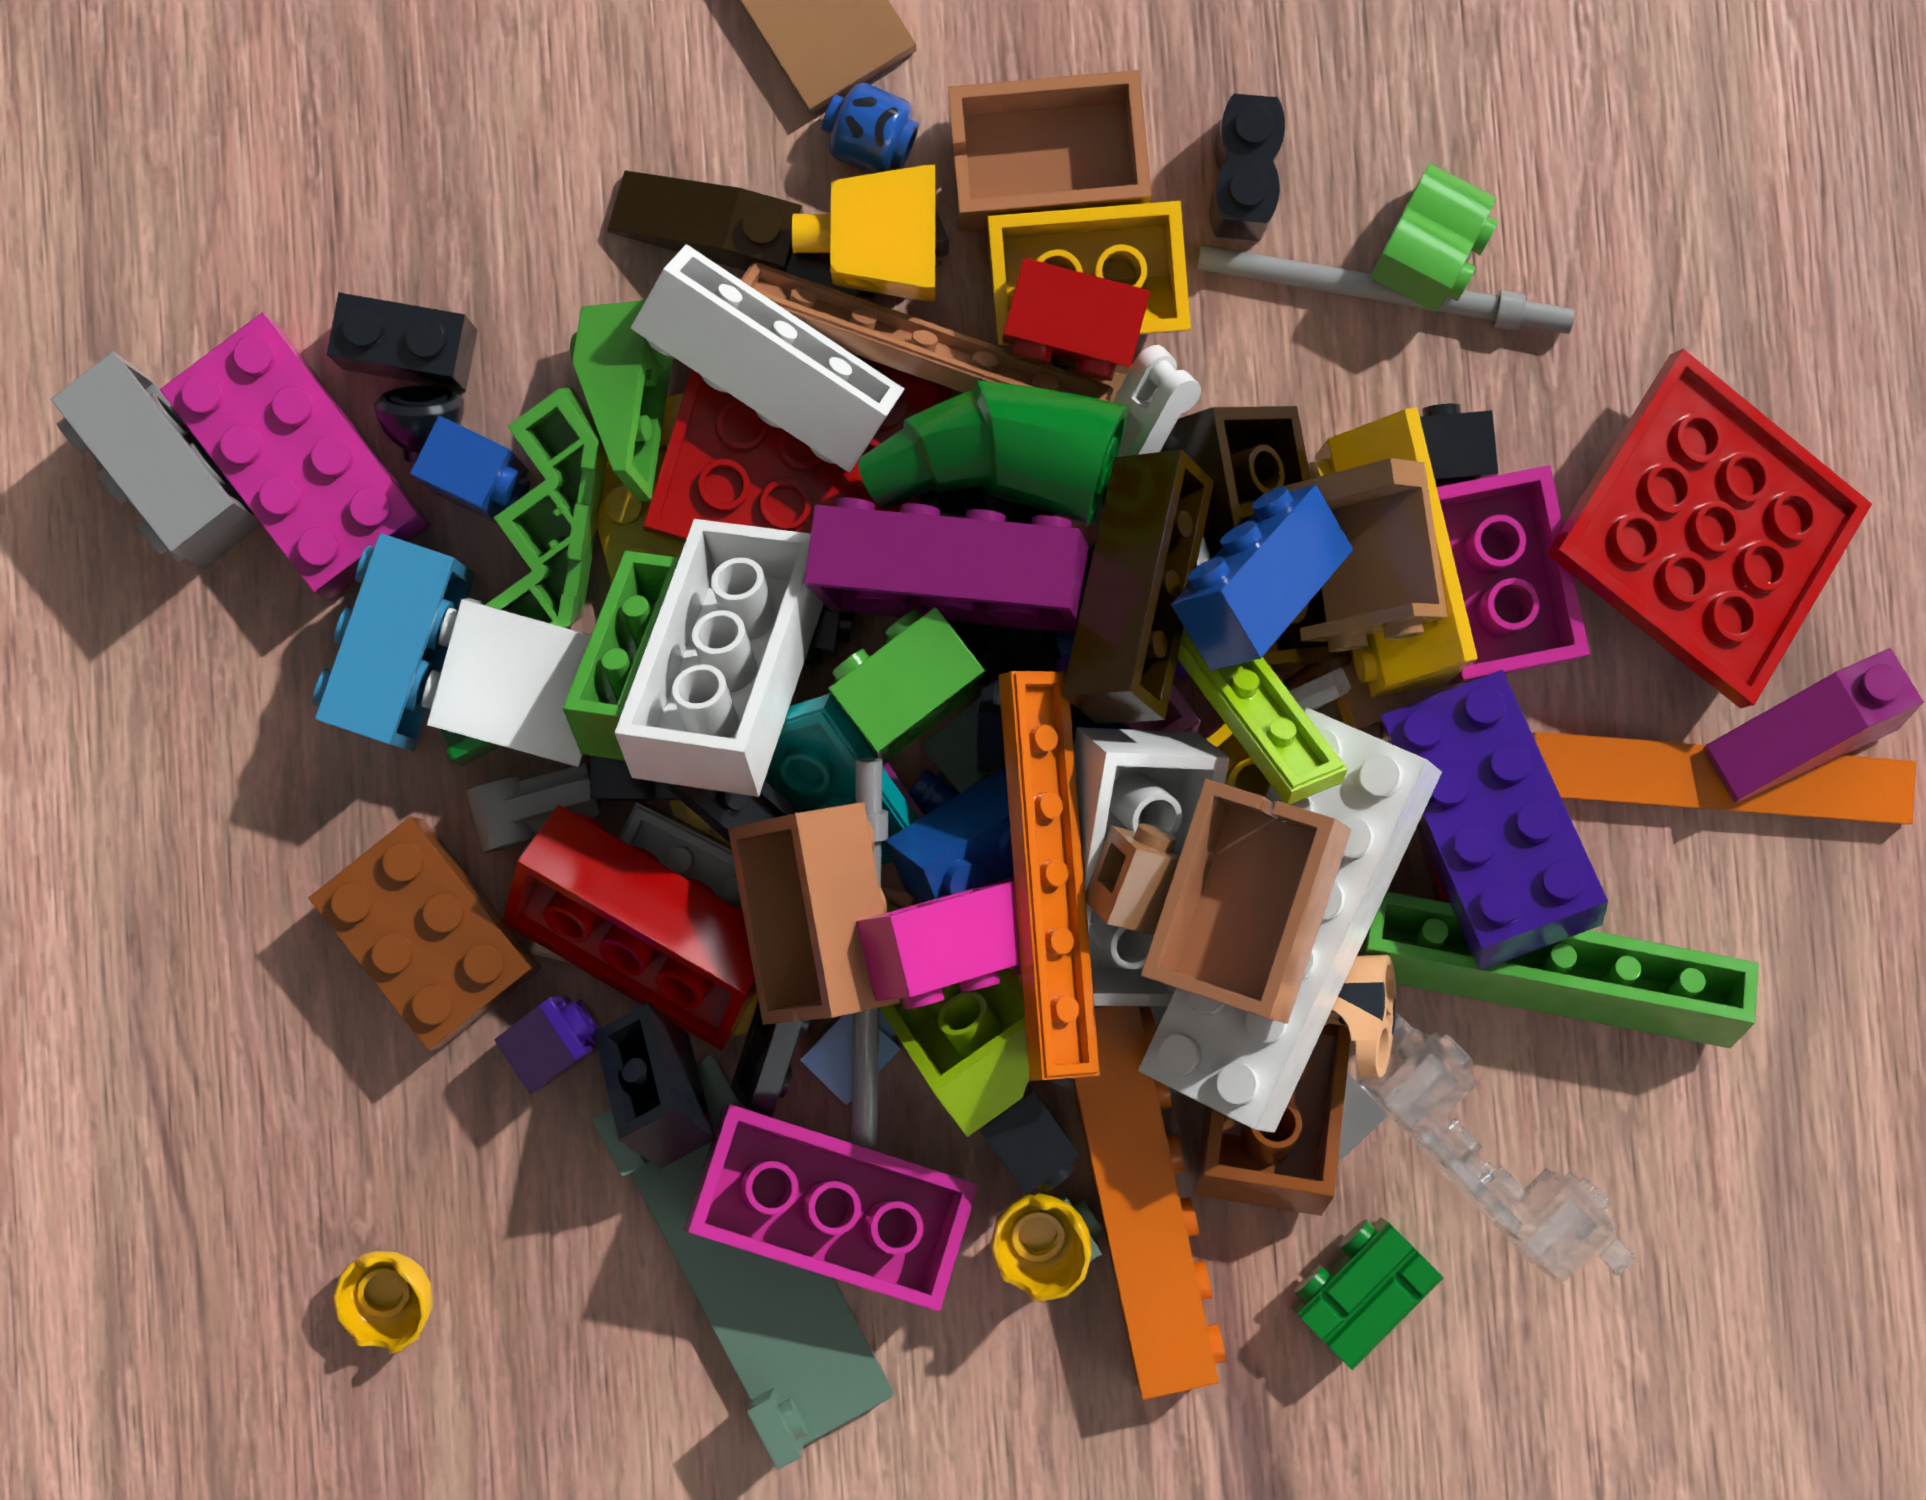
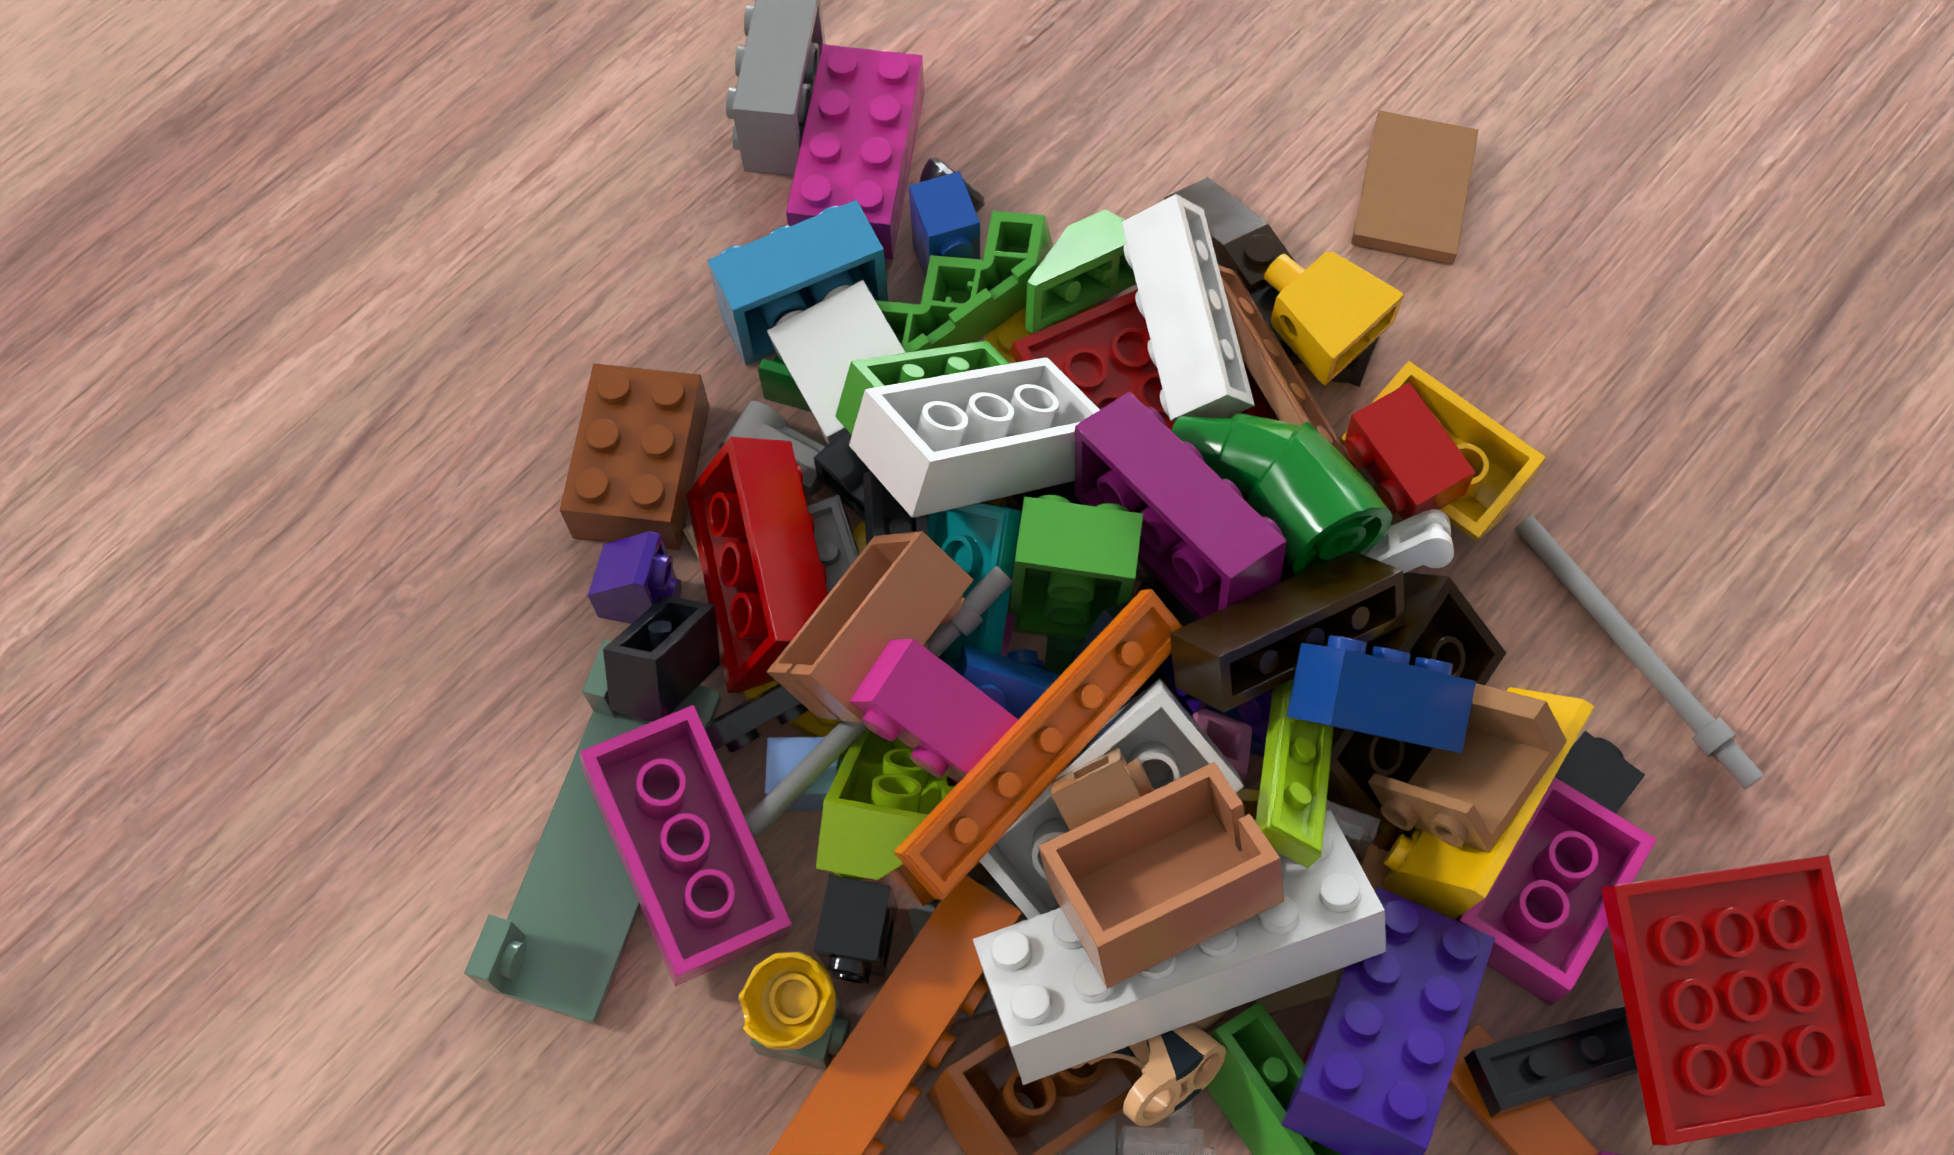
camera: 50 degrees right, 20 degrees down
black brick [327,292,477,391] -> none
yellow hair [333,1251,433,1354] -> none
blue head [821,82,920,174] -> none
nougat piece [948,70,1152,231] -> none
black brick [1209,93,1285,241] -> none
bright green brick [1369,163,1498,313] -> none
none -> black plate [1464,1005,1638,1118]

